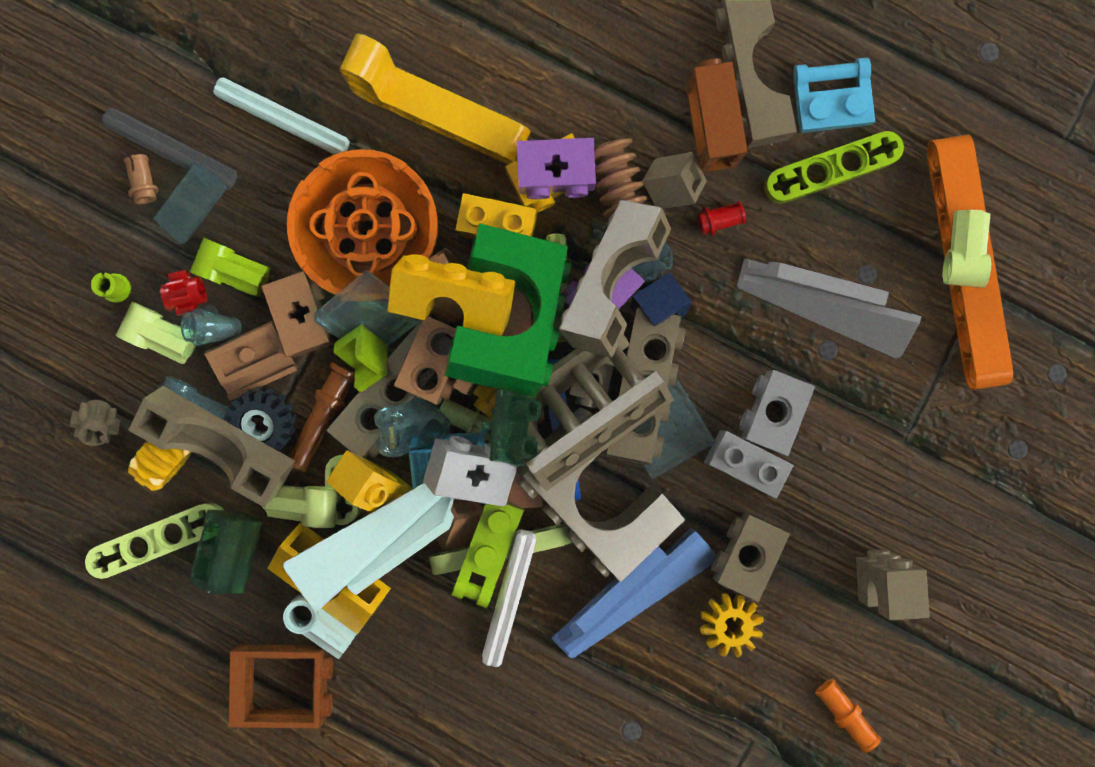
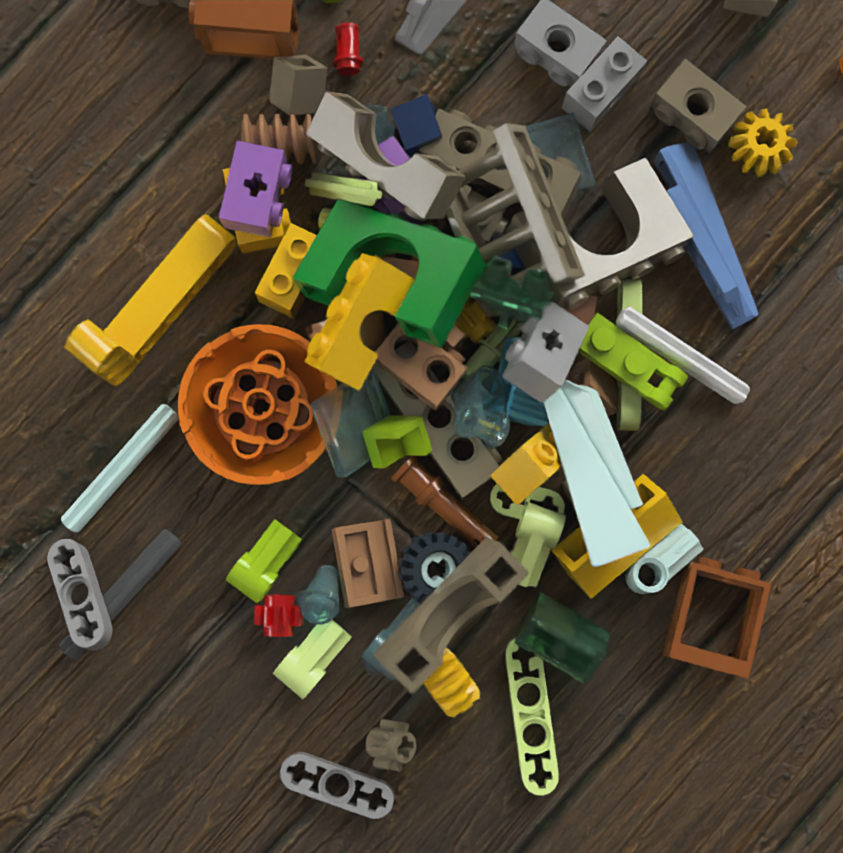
camera: 80 degrees left, 5 degrees down
lime pin [91,273,131,303] -> none
medium nougat pin [124,154,159,204] -> none
clear light blue tile [153,163,227,244] -> none
medium nougat brick [262,271,337,358] -> none
none -> light grey beam [47,539,113,651]
none -> light grey beam [280,752,394,819]
none -> yellowish green axle [305,172,382,206]

